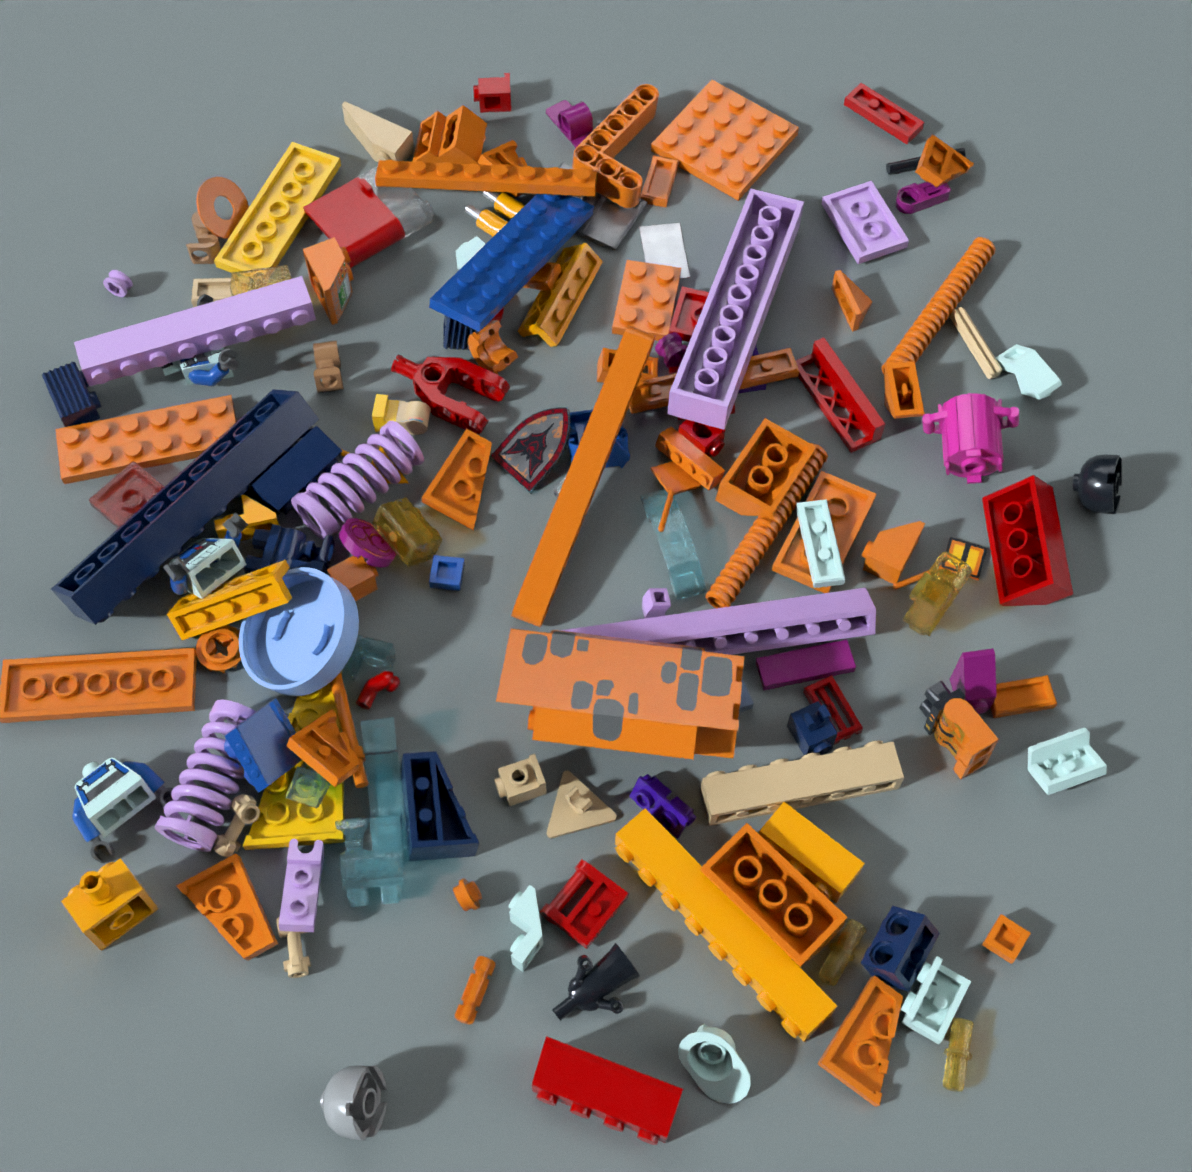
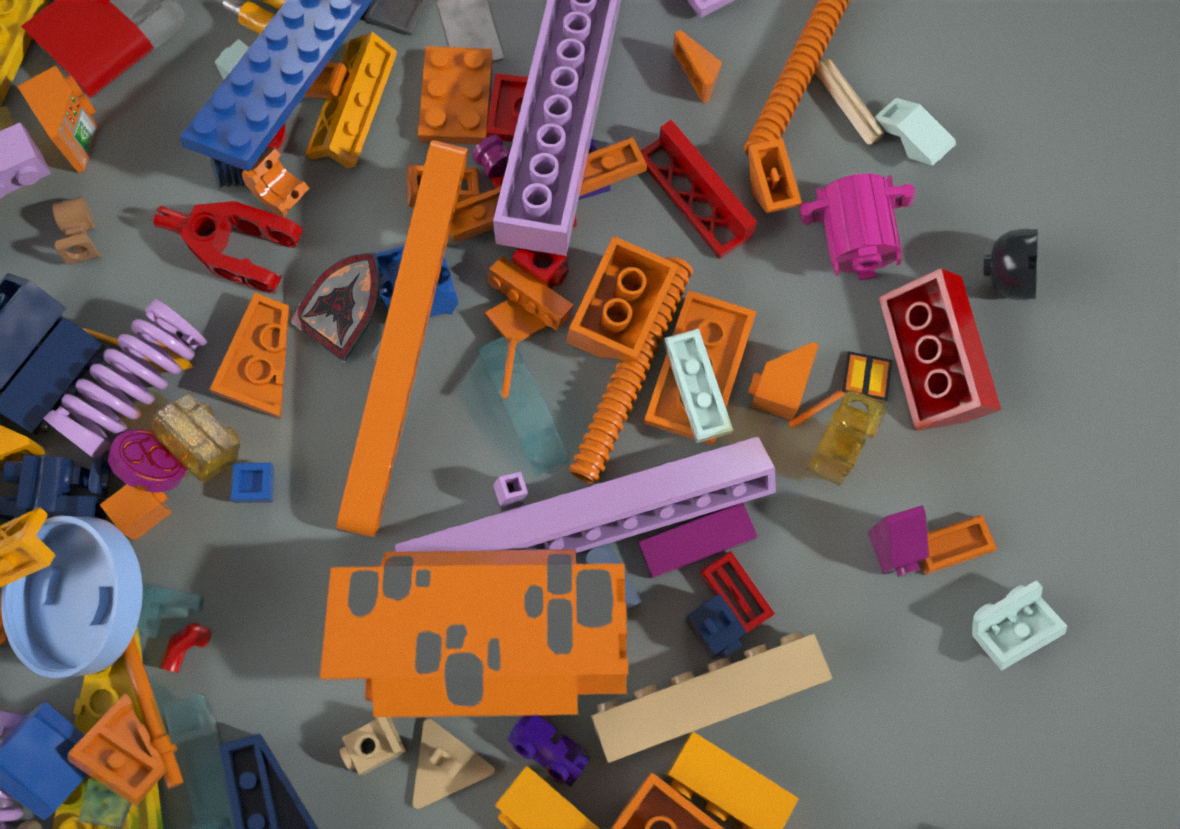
camera: 10 degrees left, 10 degrees up
leg [372,394,431,435] -> none
orange hips [919,681,999,779] -> none

